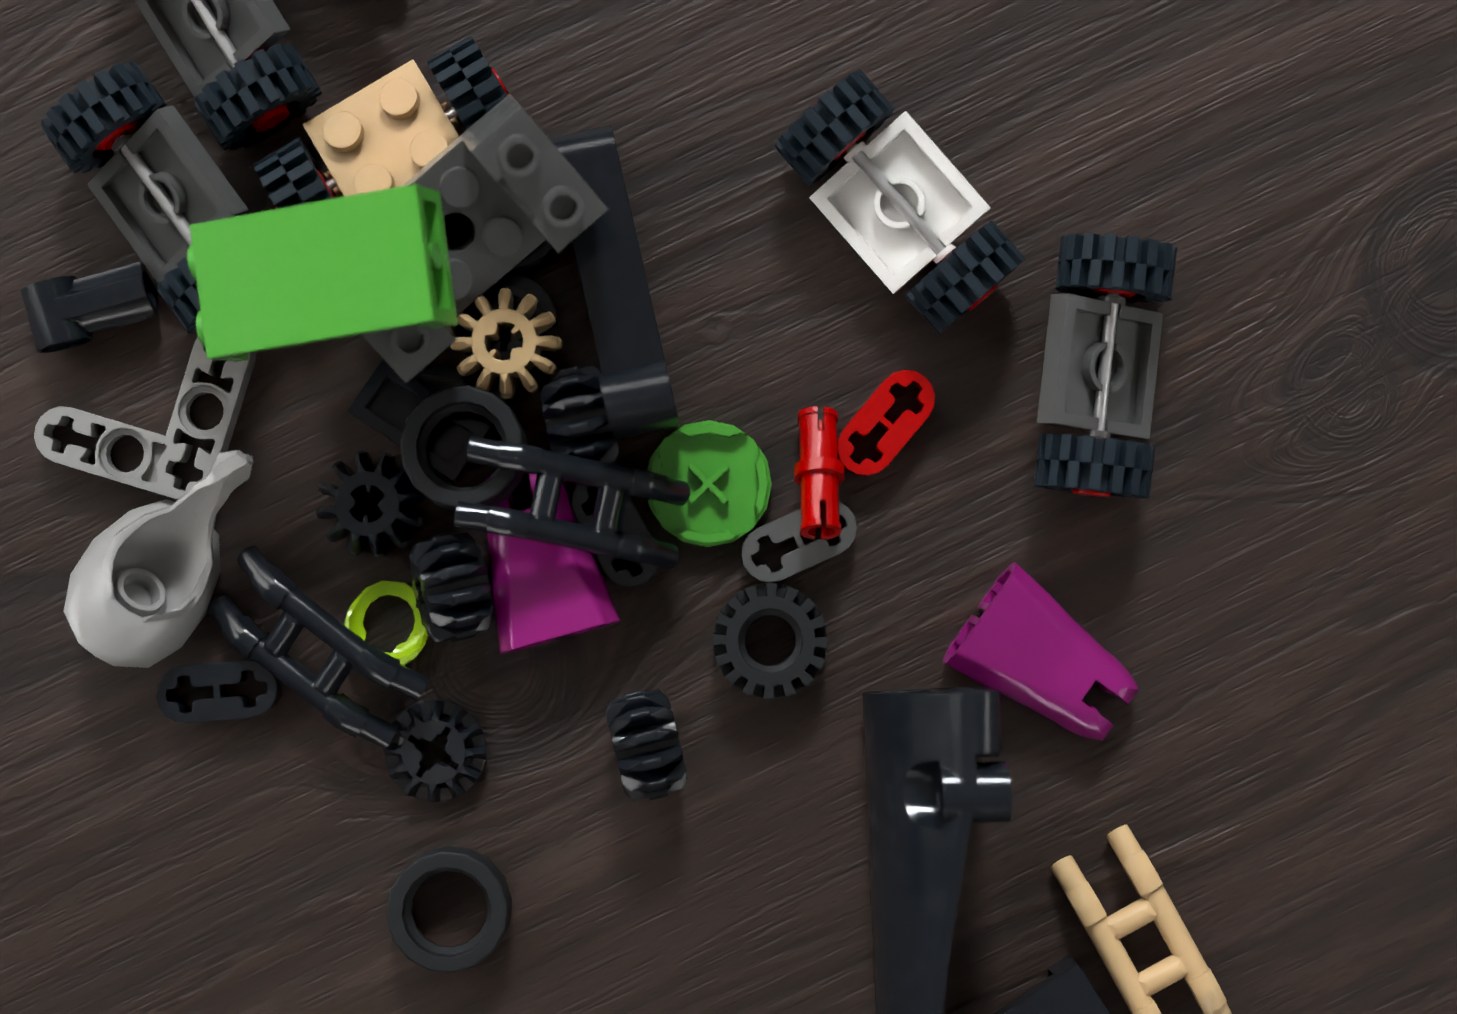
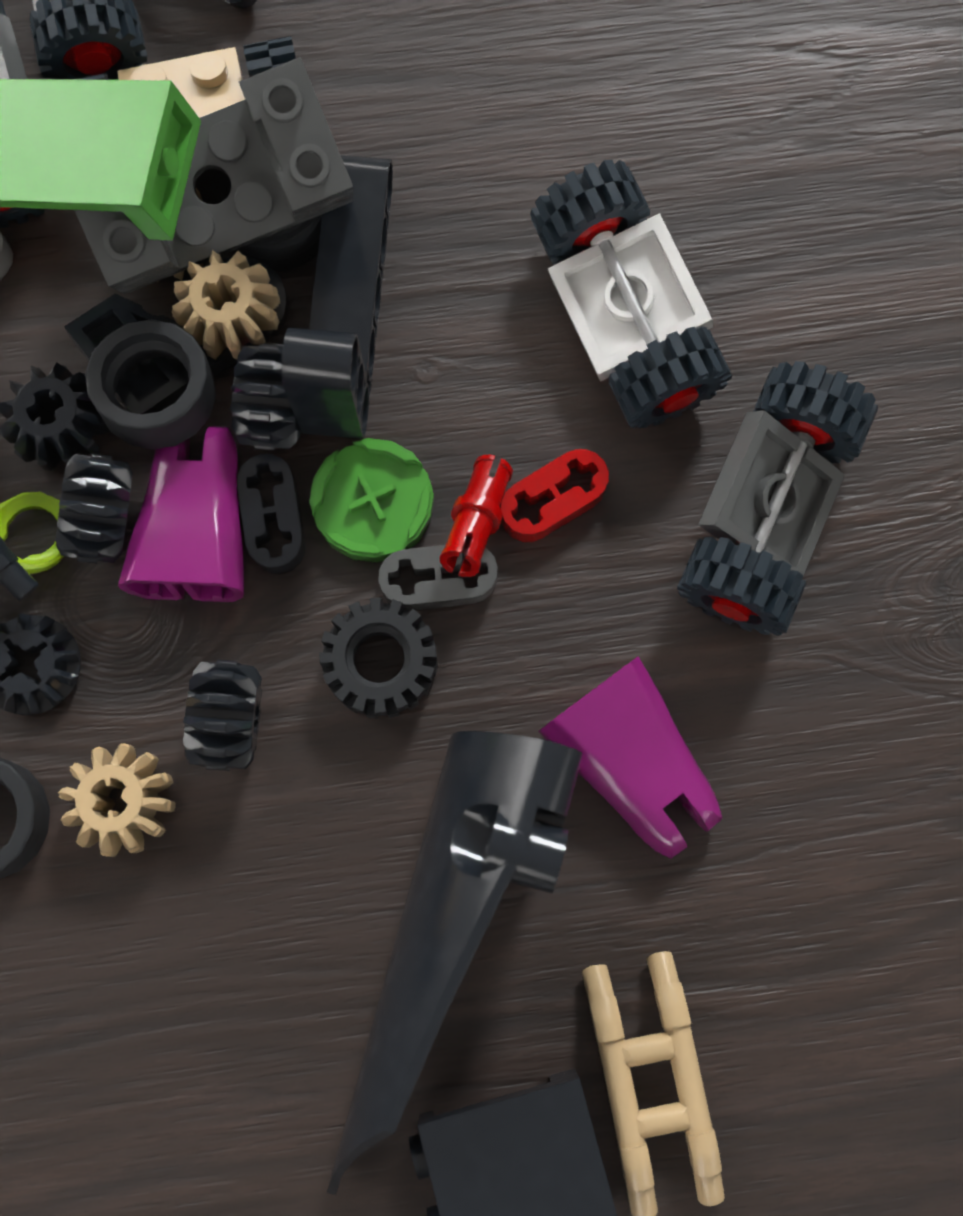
camera: 20 degrees right, 10 degrees down
black piece [454,436,690,569] -> none
none -> tan gear [58,743,176,857]

